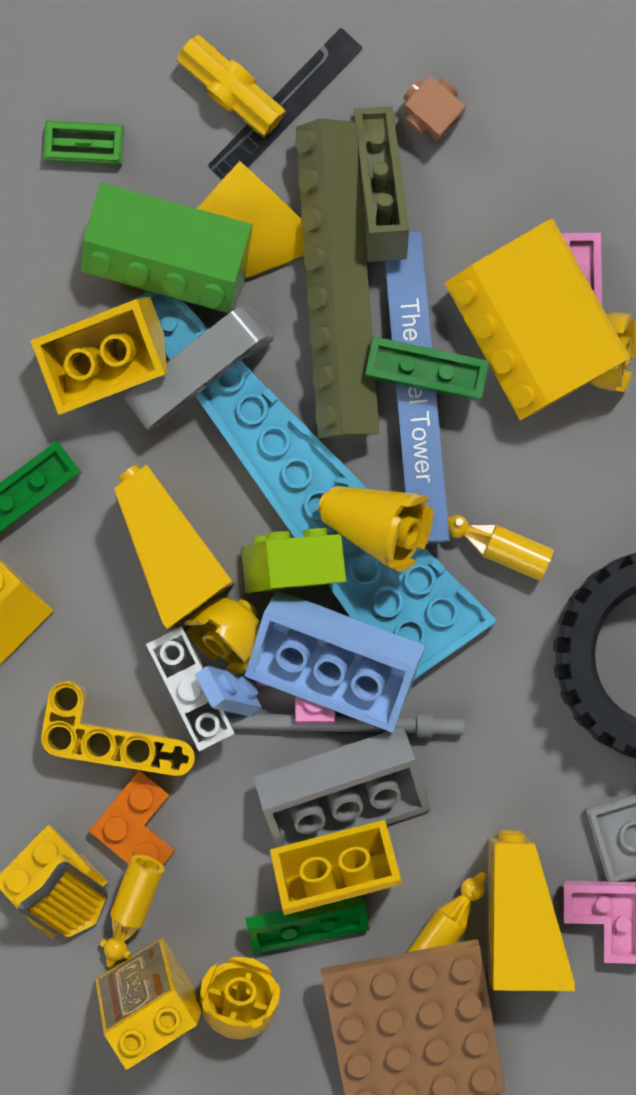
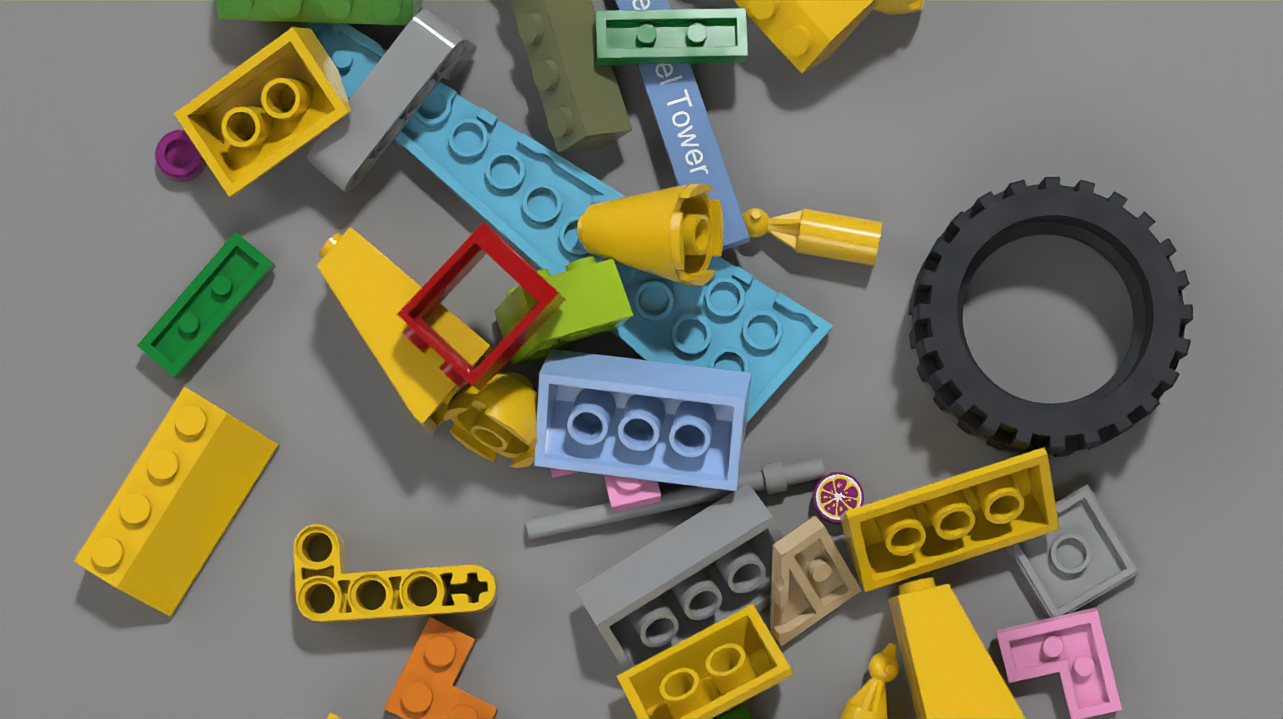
camera: 10 degrees left, 5 degrees down
white slope [146,626,235,751] -> none
light blue plate [195,666,262,716] -> none
none -> magenta tile [155,130,207,182]
none -> red window [397,222,566,391]
none -> tan wing [770,516,862,646]
none -> magenta tile [812,472,864,524]
none -> yellow slope [840,448,1060,592]

